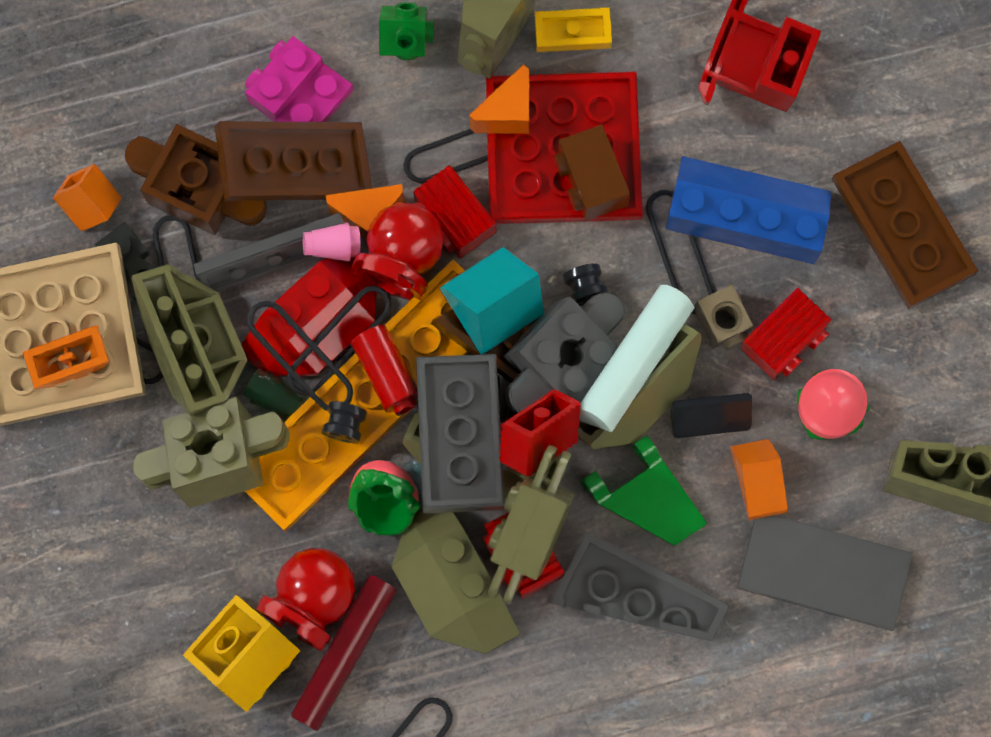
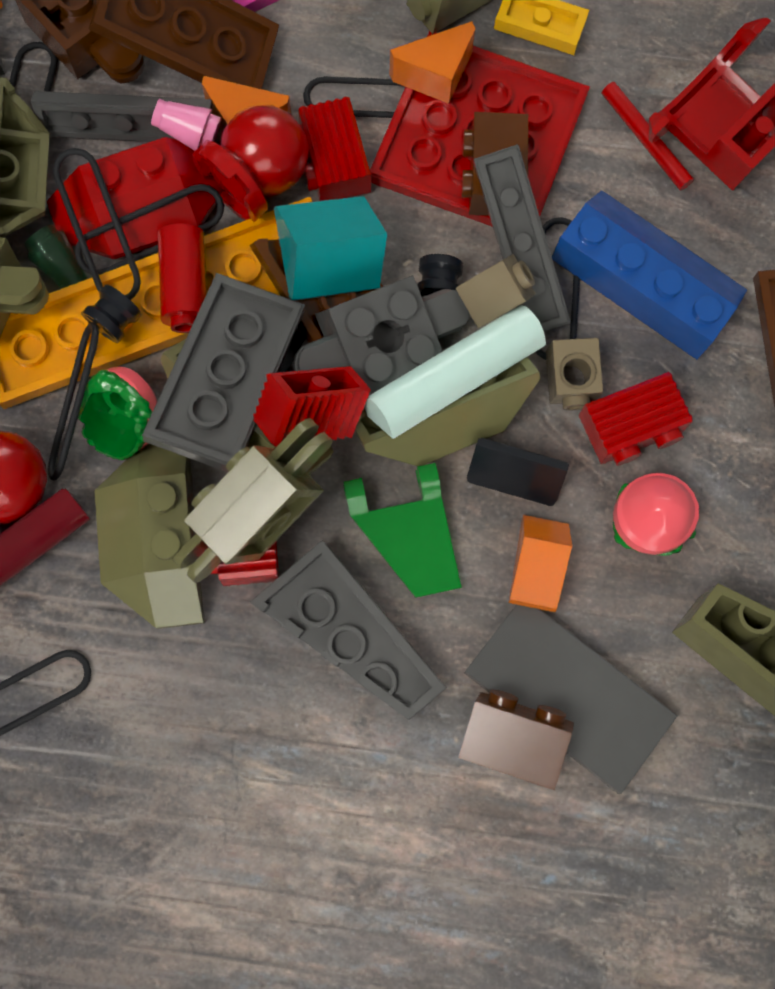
camera: 15 degrees right, 0 degrees up
none -> black piece [48,322,99,480]
none -> dark tan brick [456,254,536,329]
none -> brick [458,689,574,791]
none -> dark grey tile [473,144,571,332]
none -> red bar [601,82,694,191]

